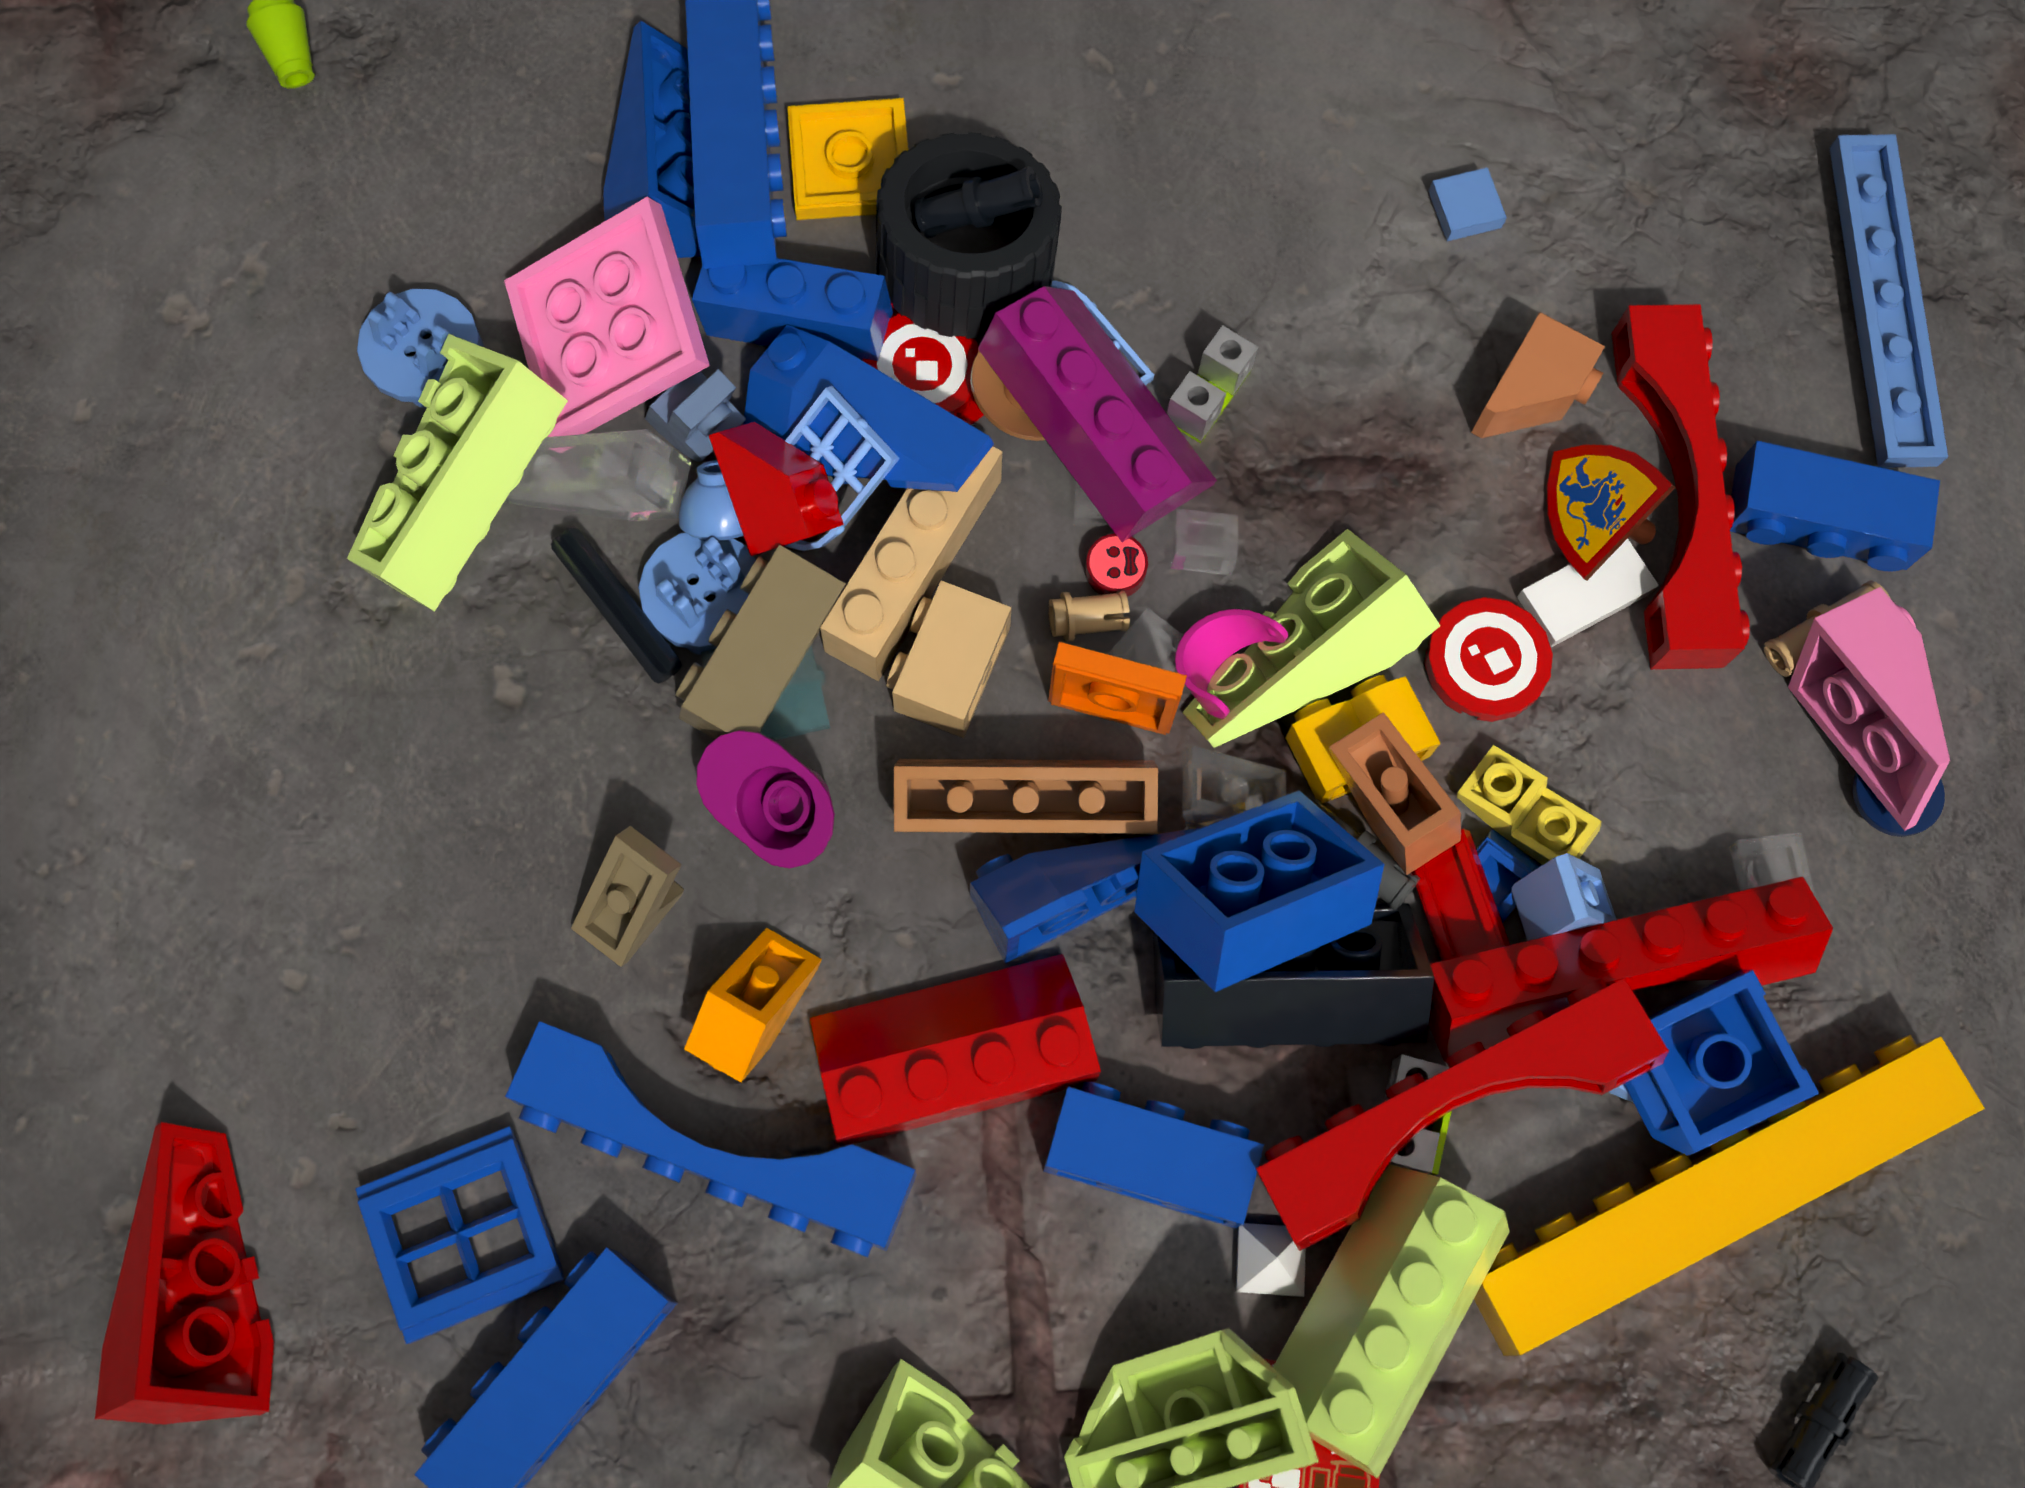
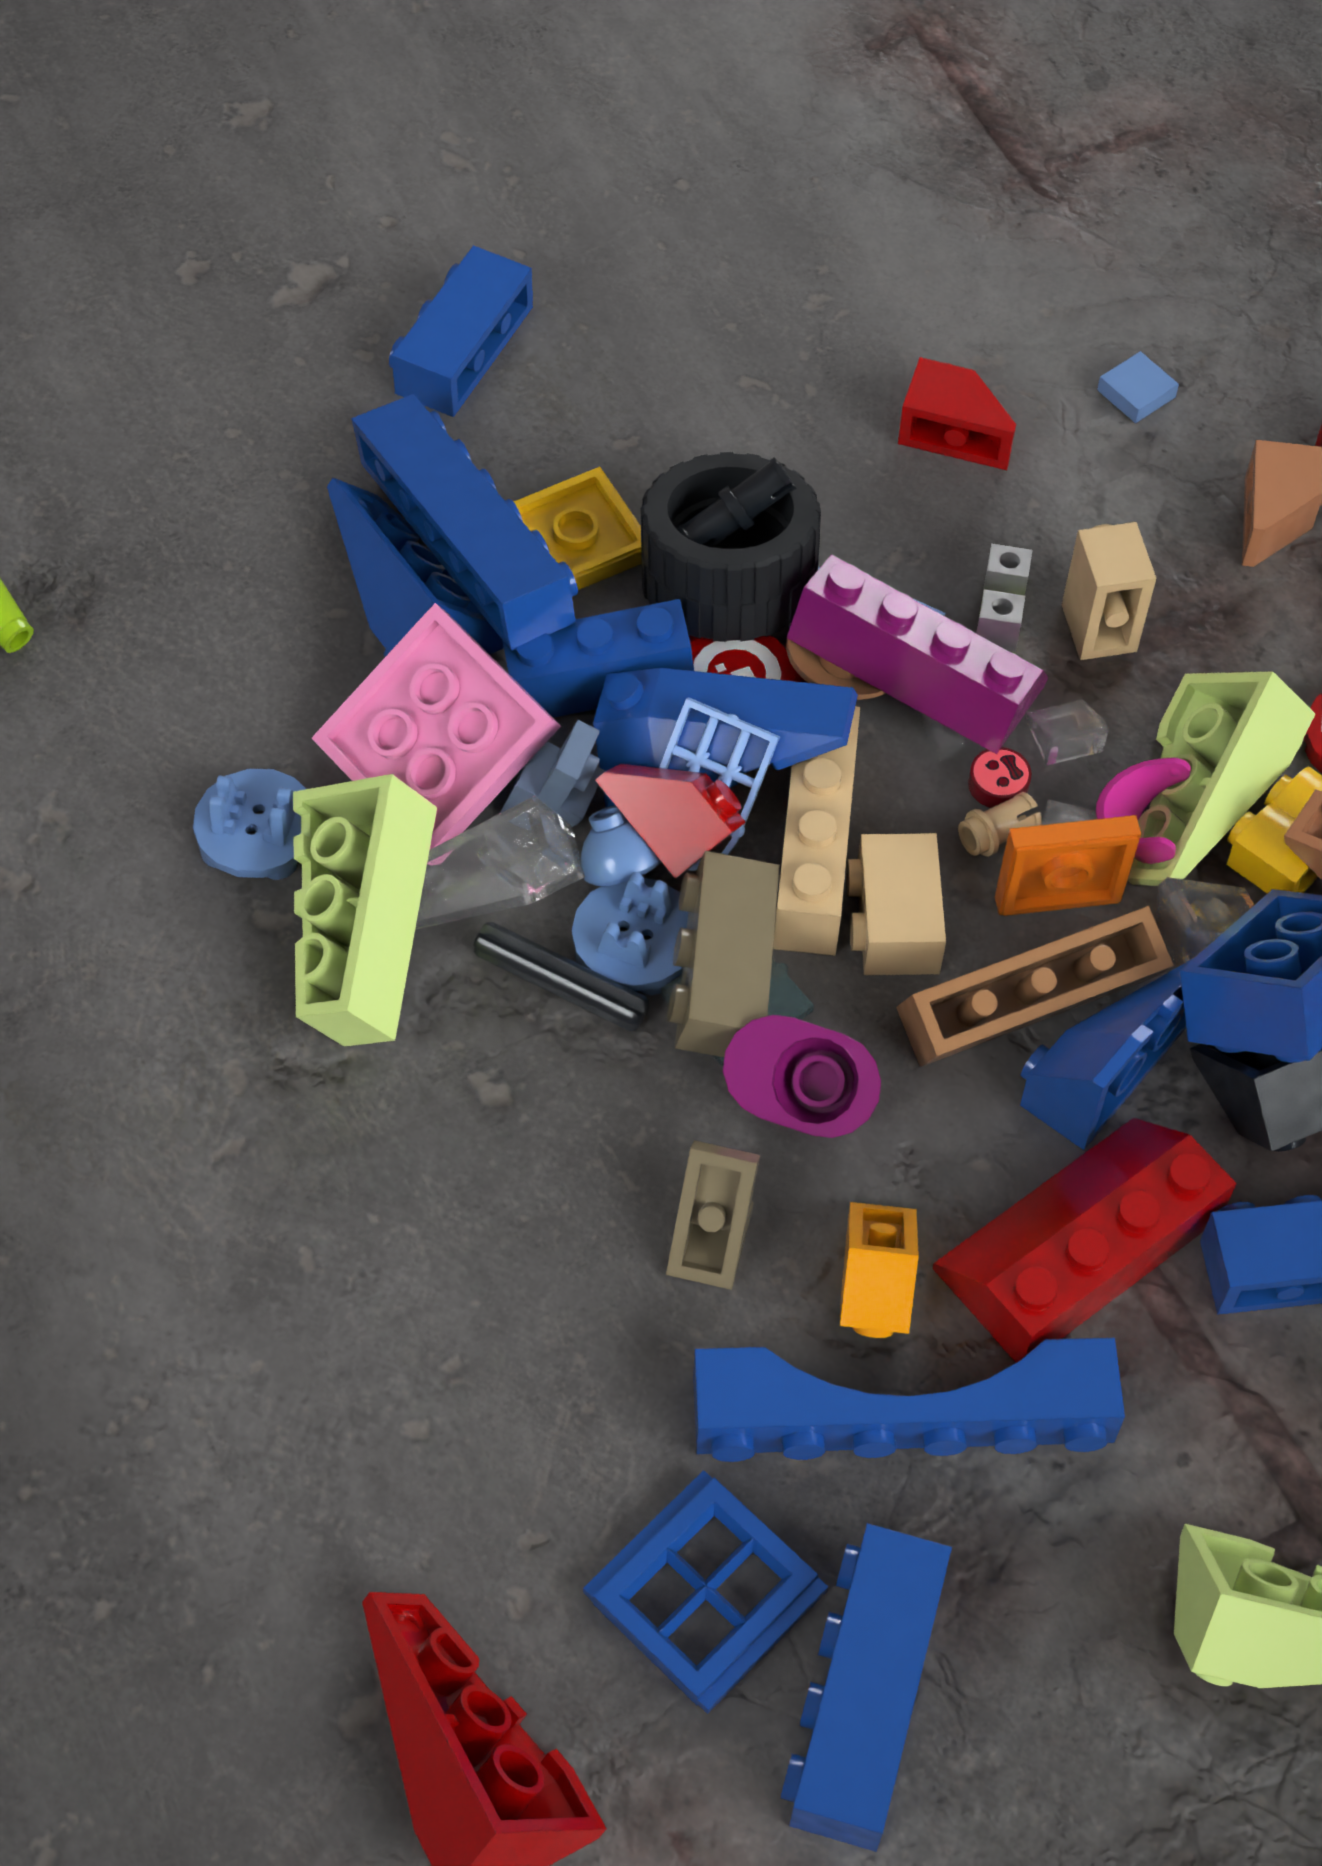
camera: 20 degrees left, 15 degrees down
none -> red slope [898,357,1017,470]
none -> tan brick [1062,522,1156,660]

